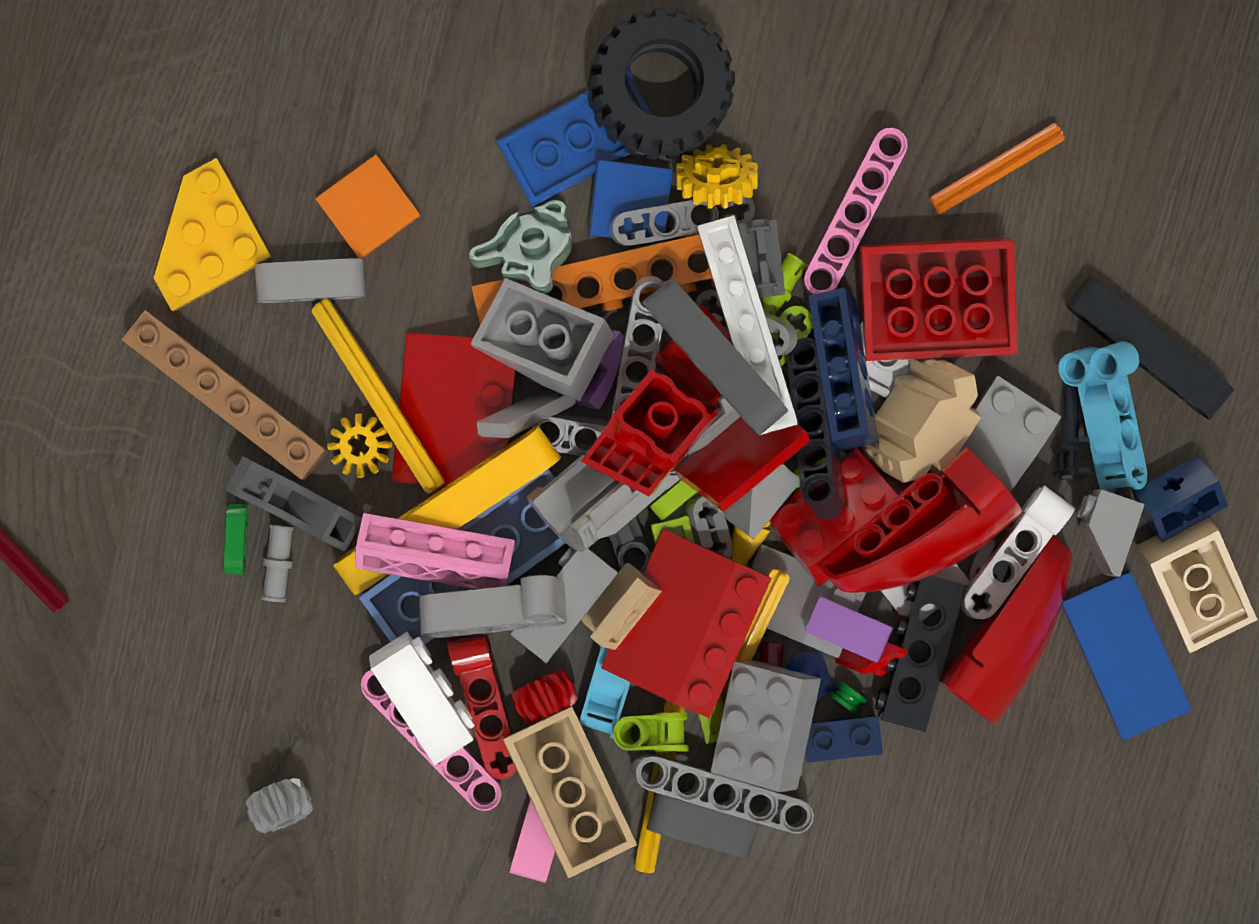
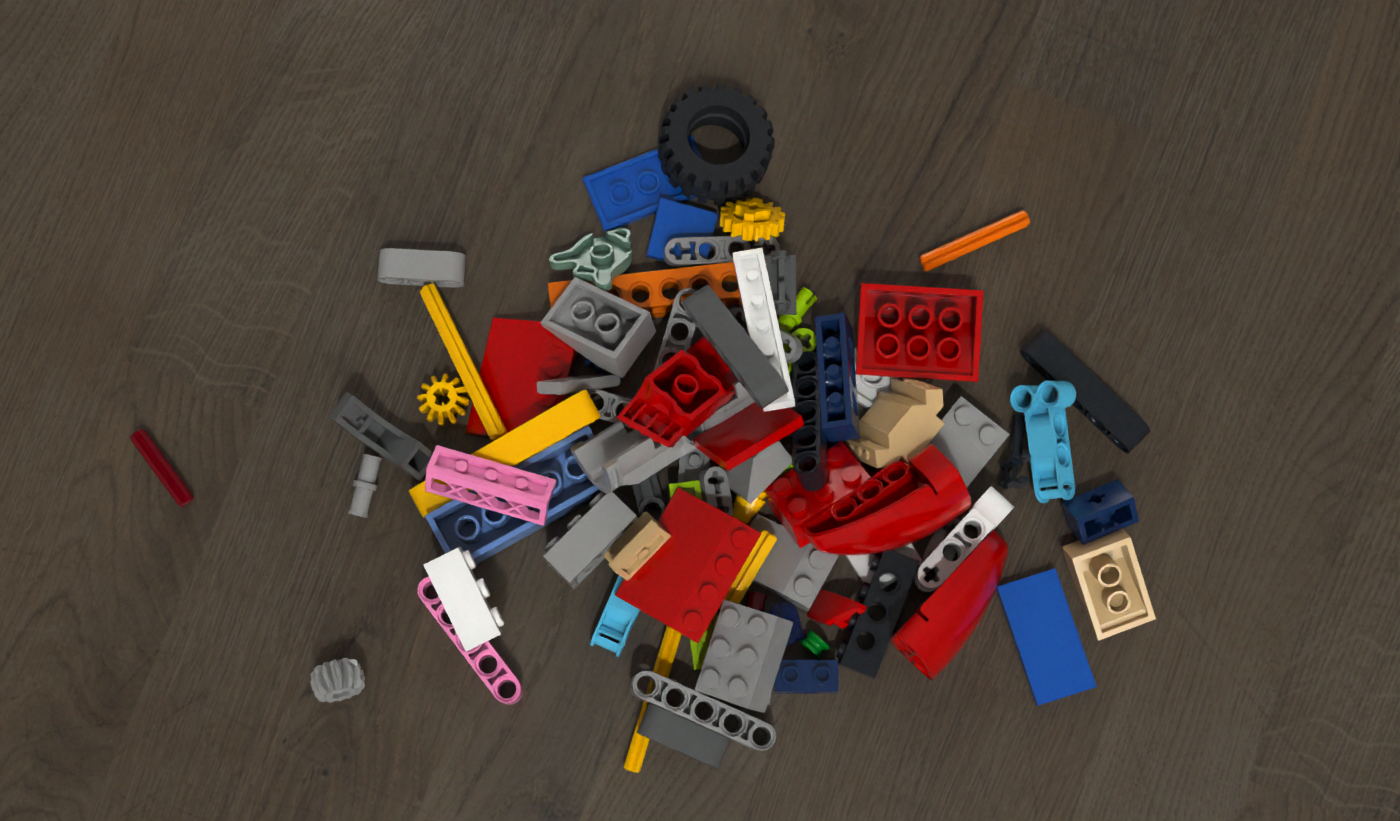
camera: 10 degrees right, 10 degrees down
medium nougat brick [122,310,328,481] -> none
yellow plate [154,158,272,312] -> none
green beam [224,503,249,575] -> none
orange tile [315,155,421,259] -> none
light grey beam [419,575,567,638] -> none
red piece [447,633,517,779] -> none
tan slope [503,707,637,878] -> none
bright pink slope [509,799,555,883] -> none
red gear [512,670,578,725] -> none
medium lavender slope [576,330,624,410] -> none
lime piece [613,712,689,752] -> none
lime beam [649,480,696,521] -> none
bright pink beam [803,128,908,295] -> none
medium lavender slope [805,596,893,663] -> none
light grey slope [1076,489,1145,577] -> none

